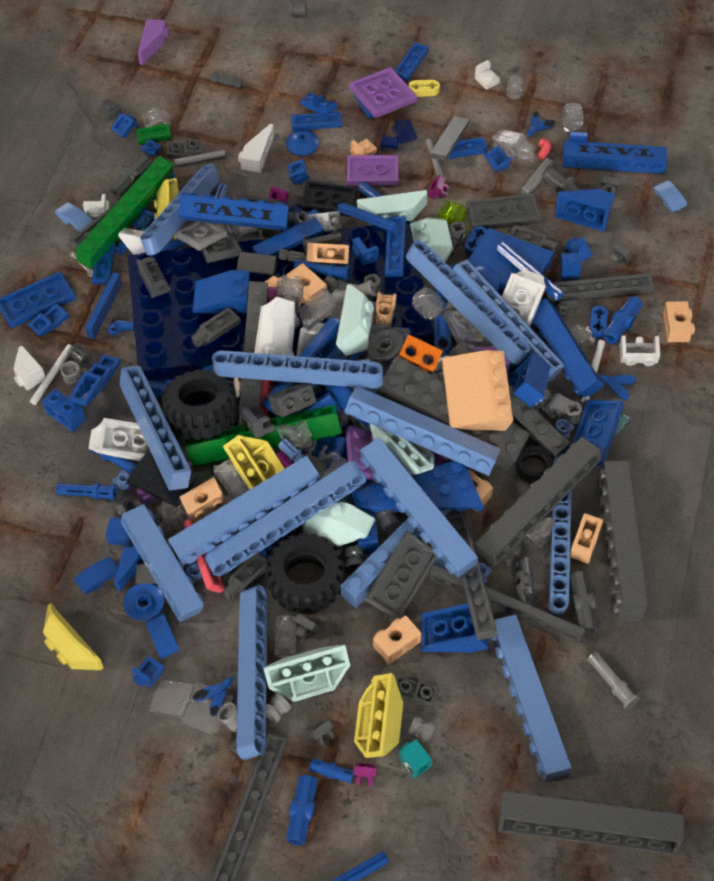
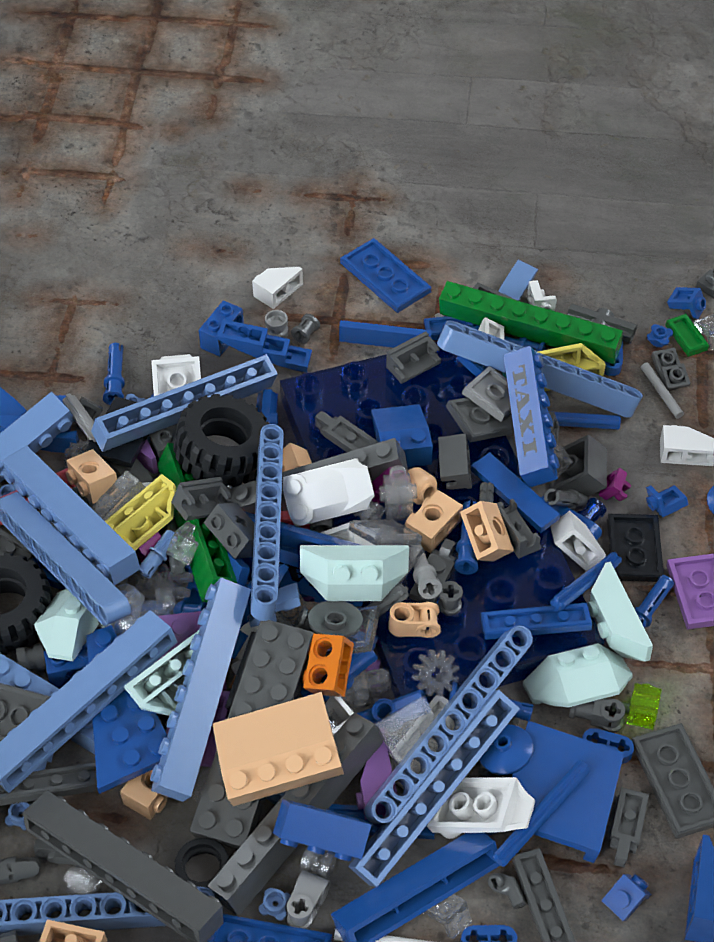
camera: 80 degrees right, 5 degrees down
blue slope [28,303,70,337] -> none
white bar [30,344,72,405] -> none
blue arm [108,320,135,335] -> none
blue bracket [351,237,379,266] -> none
magenta tile [428,175,449,199] -> none
blue brick [559,253,581,281] -> none
none -> light grey axle [62,393,96,442]

